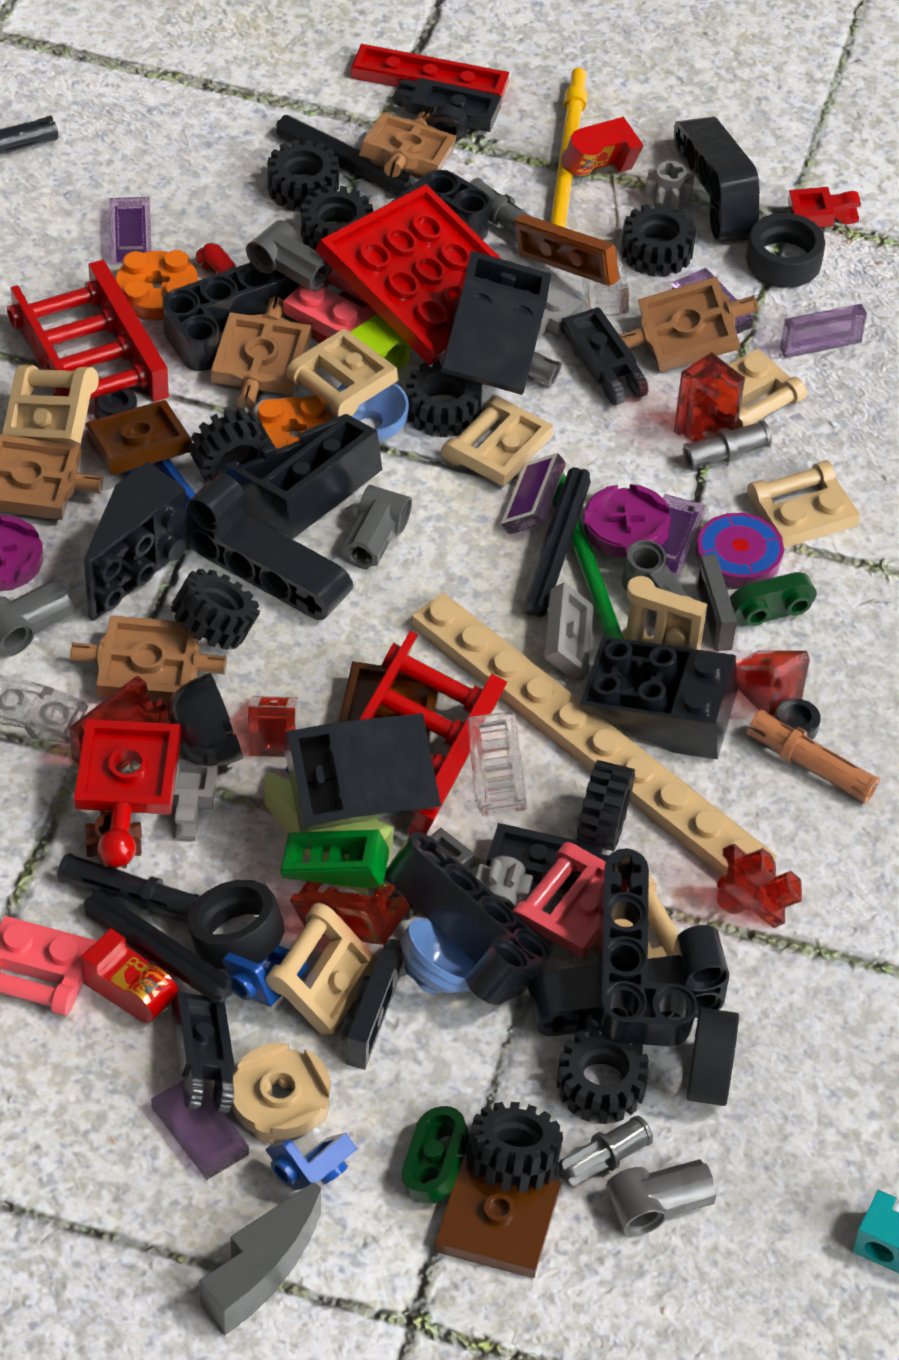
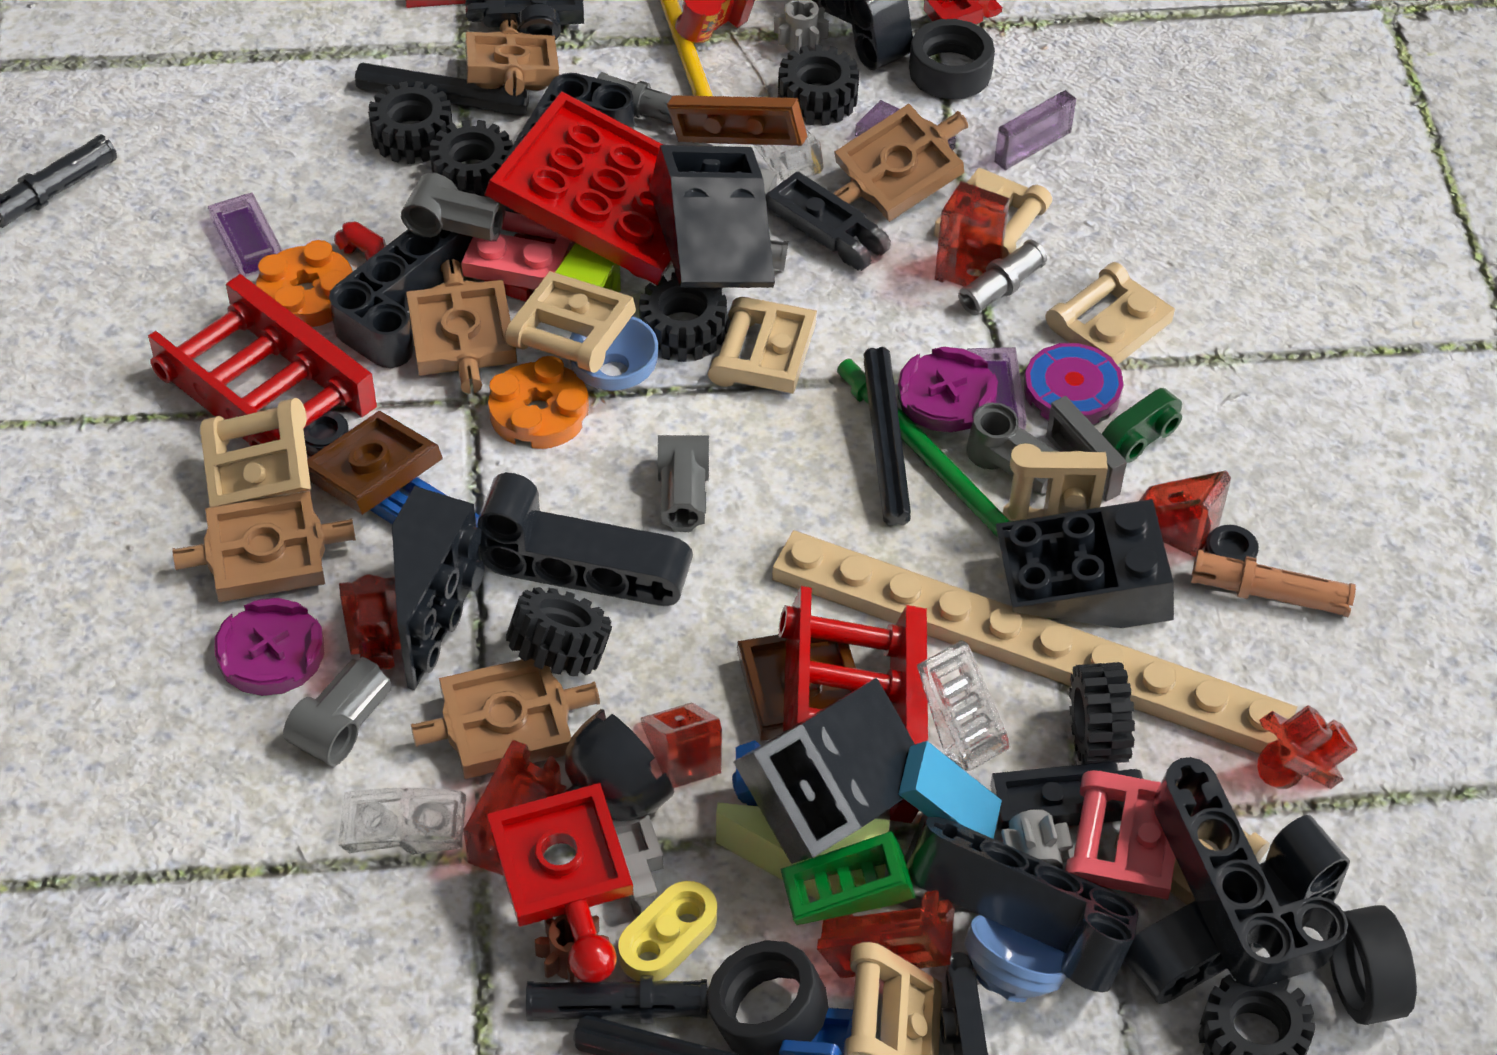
camera: 20 degrees left, 0 degrees up
black tyre [189,408,273,483] -> none
black wedge [224,414,383,539] -> none
tile [501,453,566,534] -> none
light grey plate [544,582,594,681] -> none
none -> clear red hips [339,574,401,670]
none -> light yellow plate [618,881,717,981]
none -> dark azure tile [899,741,1002,839]

